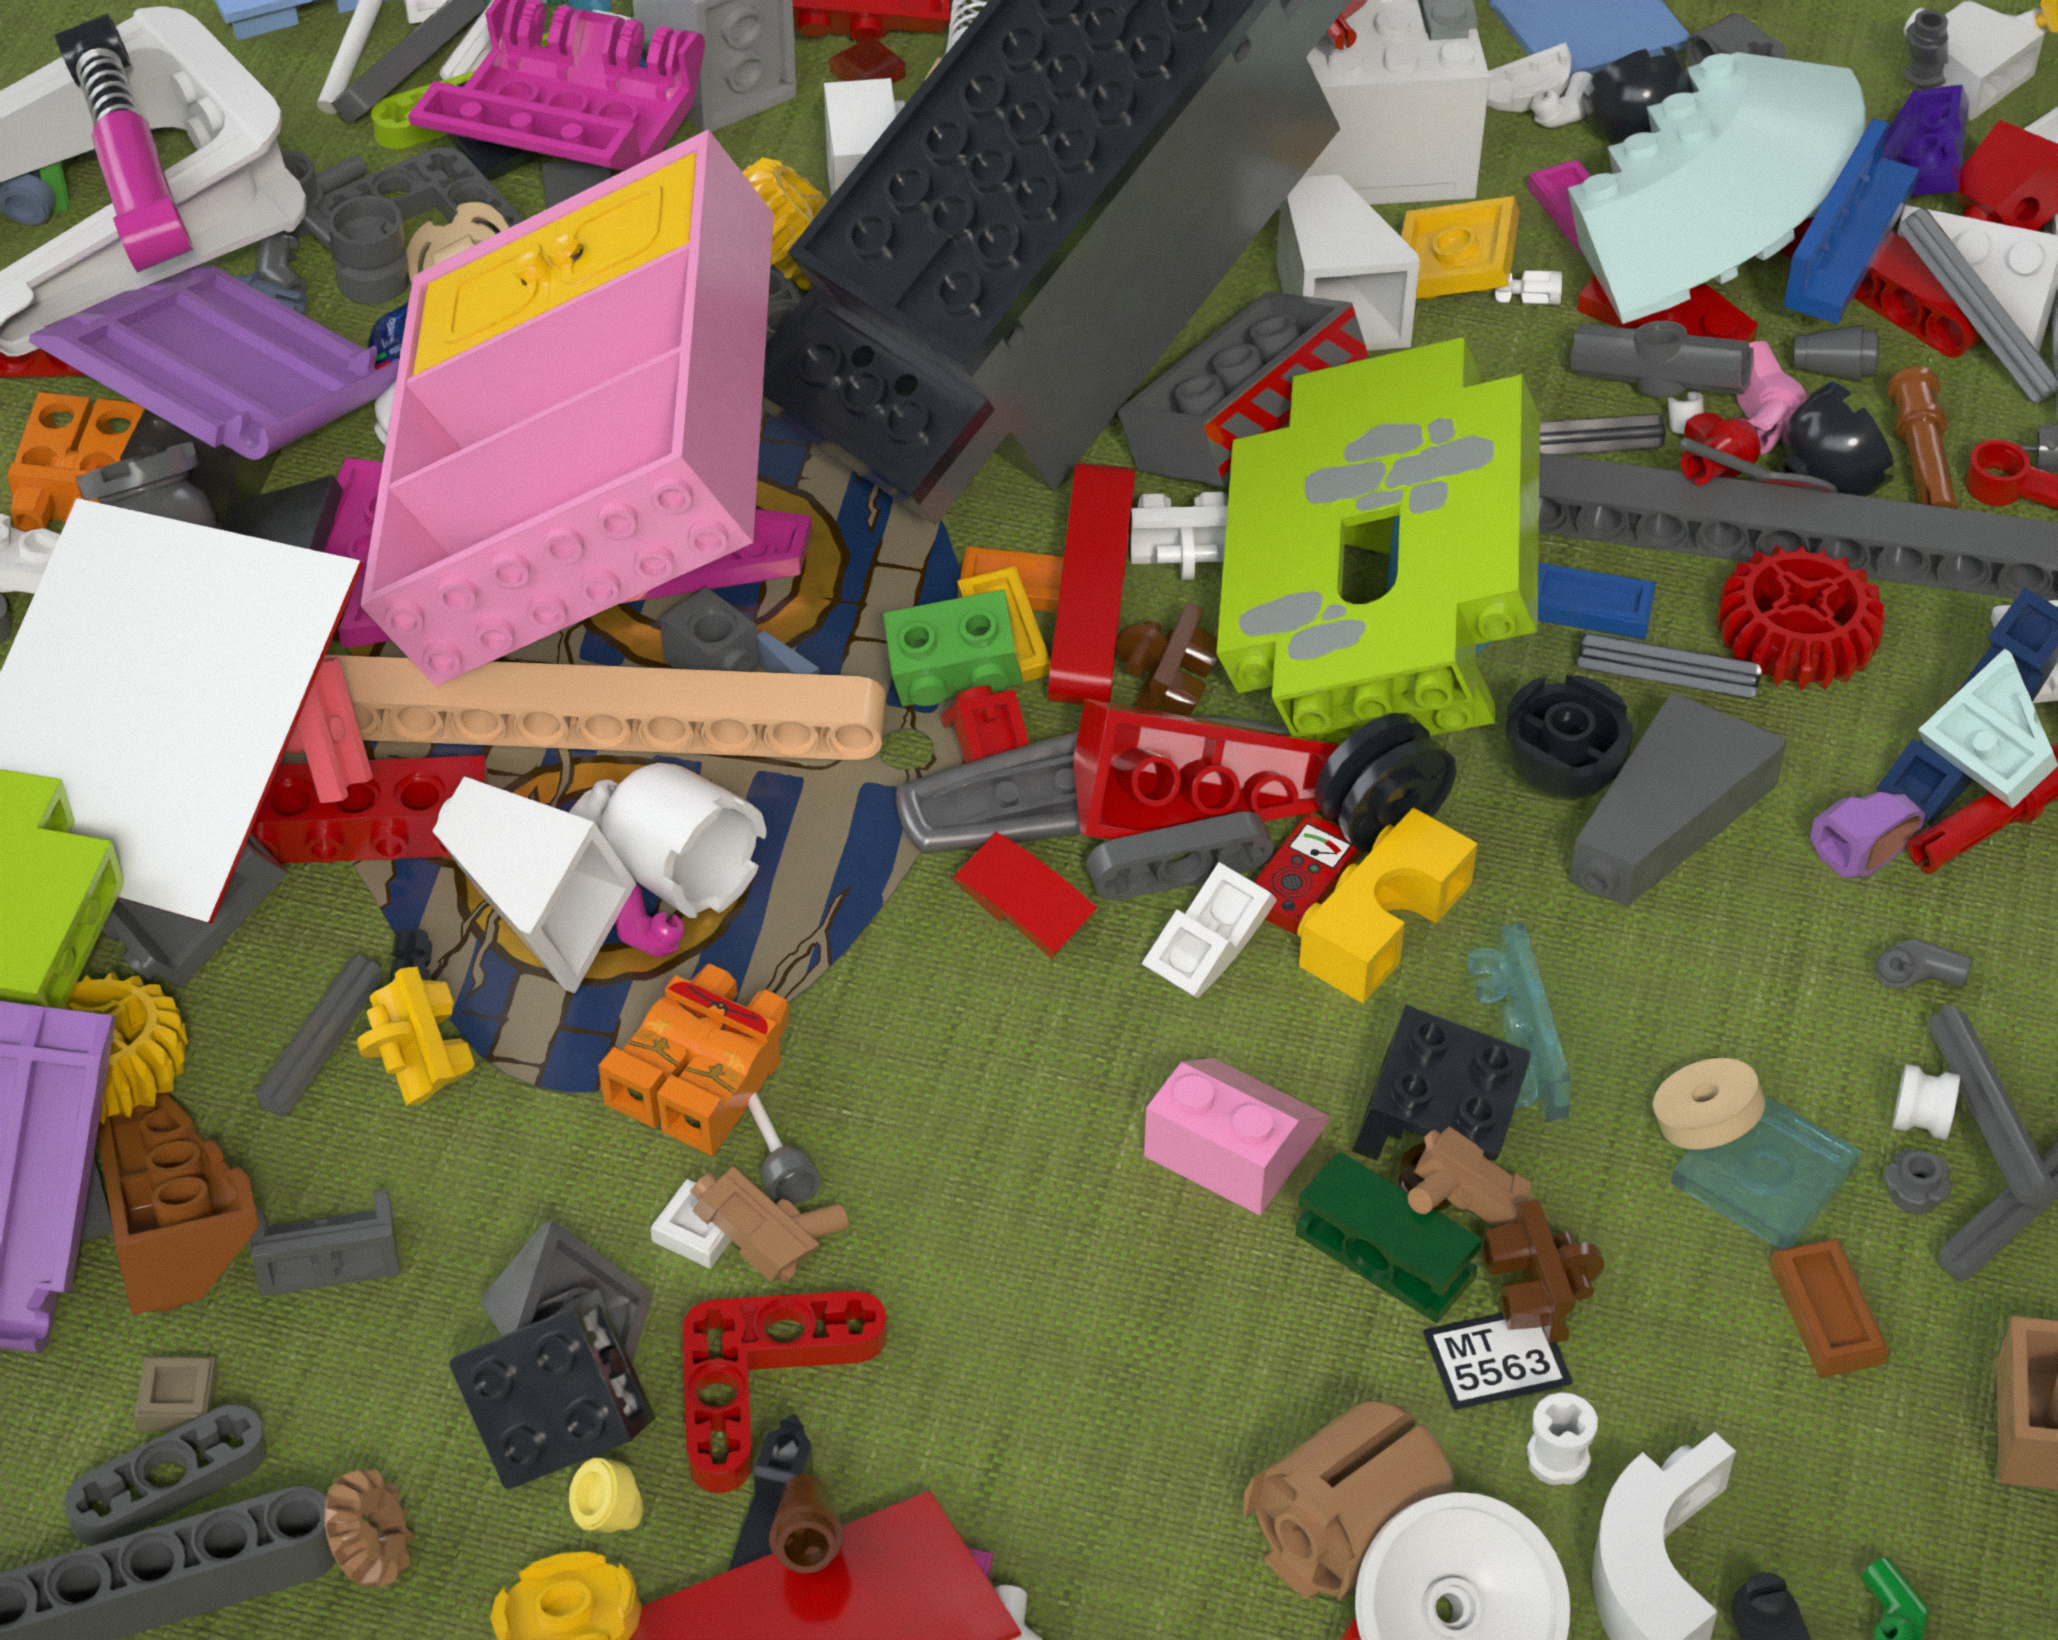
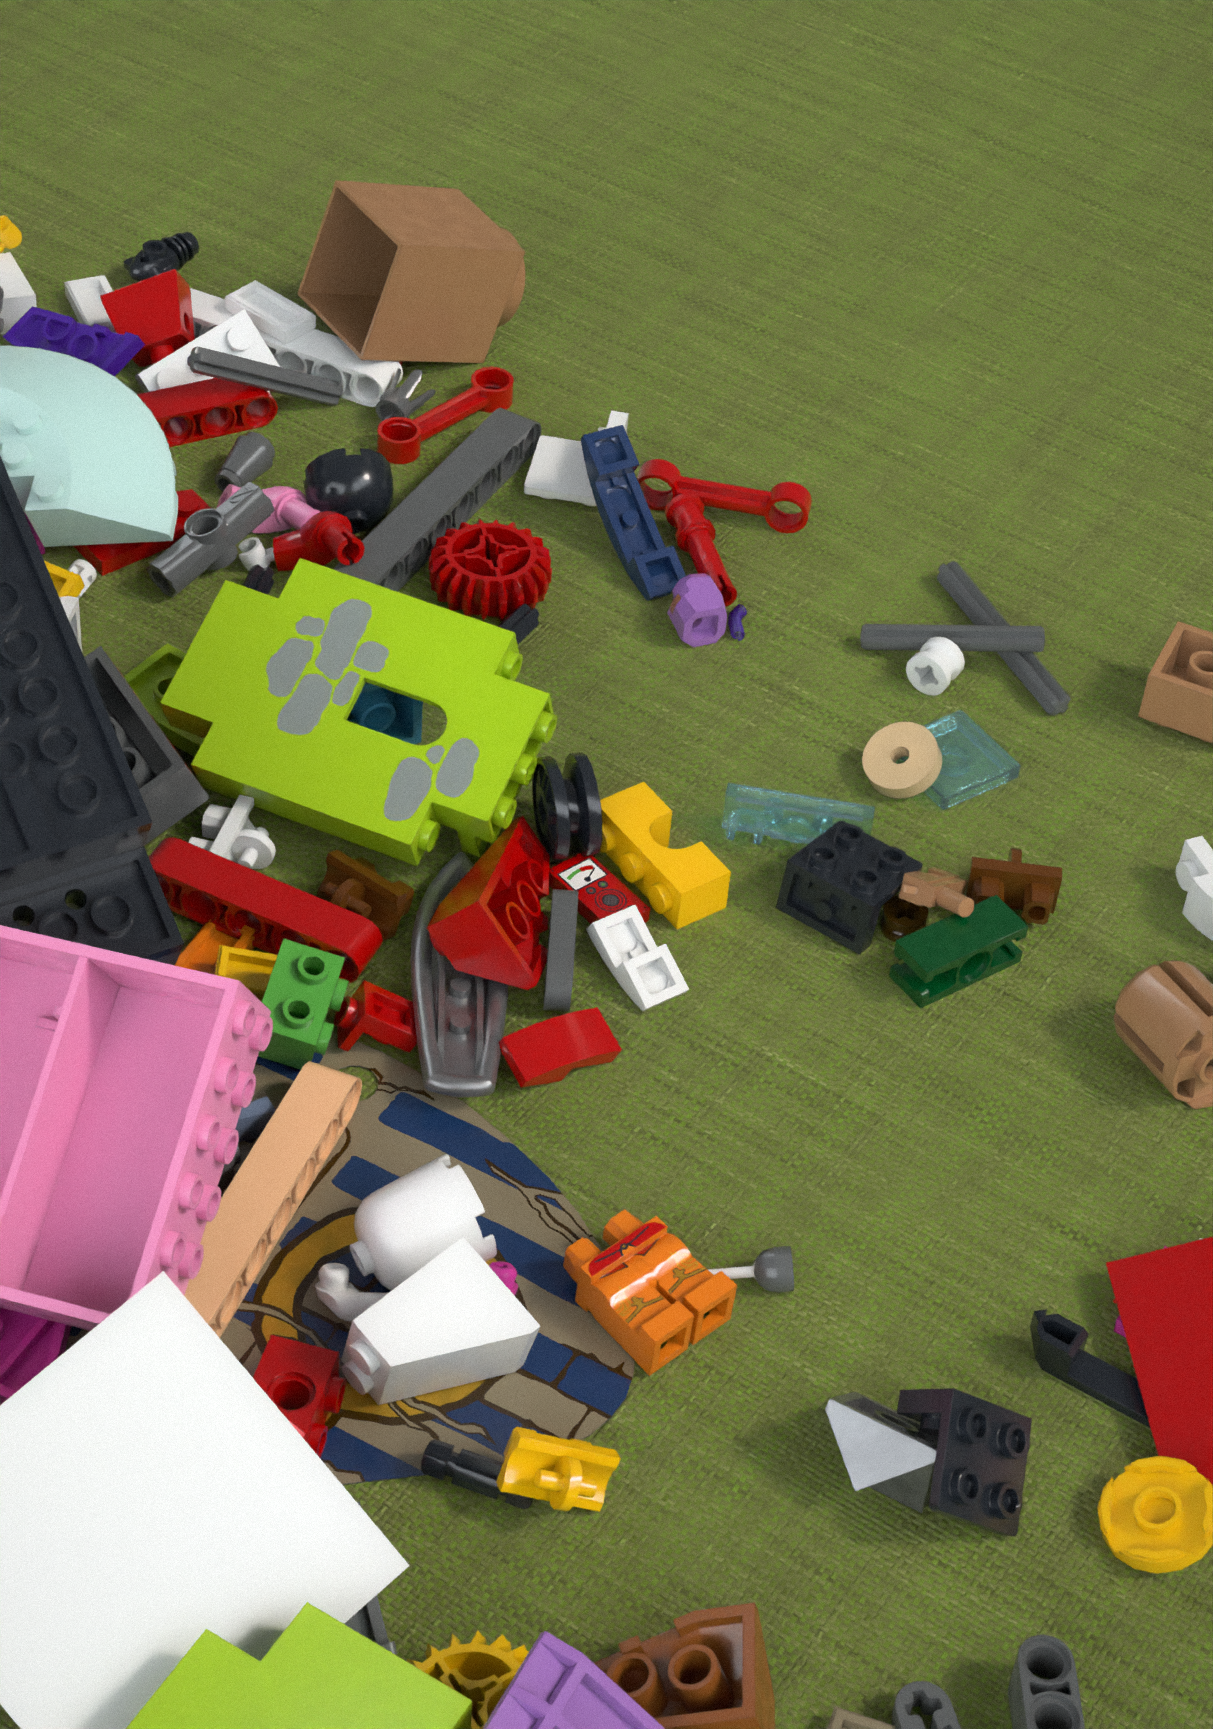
camera: 75 degrees left, 5 degrees down
dark grey hinge [251,1189,400,1296] -> none
dark grey axle [256,954,382,1116] -> none
medium nougat gear [325,1469,415,1588] -> none
light yellow tile [569,1458,644,1533] -> none
white tile [651,1179,731,1269] -> none
red beam [682,1291,887,1493] -> none
medium nougat piece [690,1166,848,1283] -> none
reddish brown cone [769,1475,843,1573] -> none
bright pink slope [1144,1058,1329,1216] -> none
sticker [1423,1313,1573,1410] -> none
black cylinder [1505,675,1633,800] -> none
white bush [1527,1392,1598,1485] -> none
dark grey slope [1569,692,1787,906] -> none
dark grey piece [1679,438,1838,493] -> none
dark orange tile [1770,1238,1889,1378] -> none
blue fence [1784,118,1920,324] -> none
dark grey arm [1875,938,1974,989] -> none
dark grey plate [1884,1149,1952,1214] -> none
dark orange pin [1887,366,1959,509] -> none
light aqua wing [1918,649,2058,808] -> none
none -> dark purple leg [728,604,747,641]

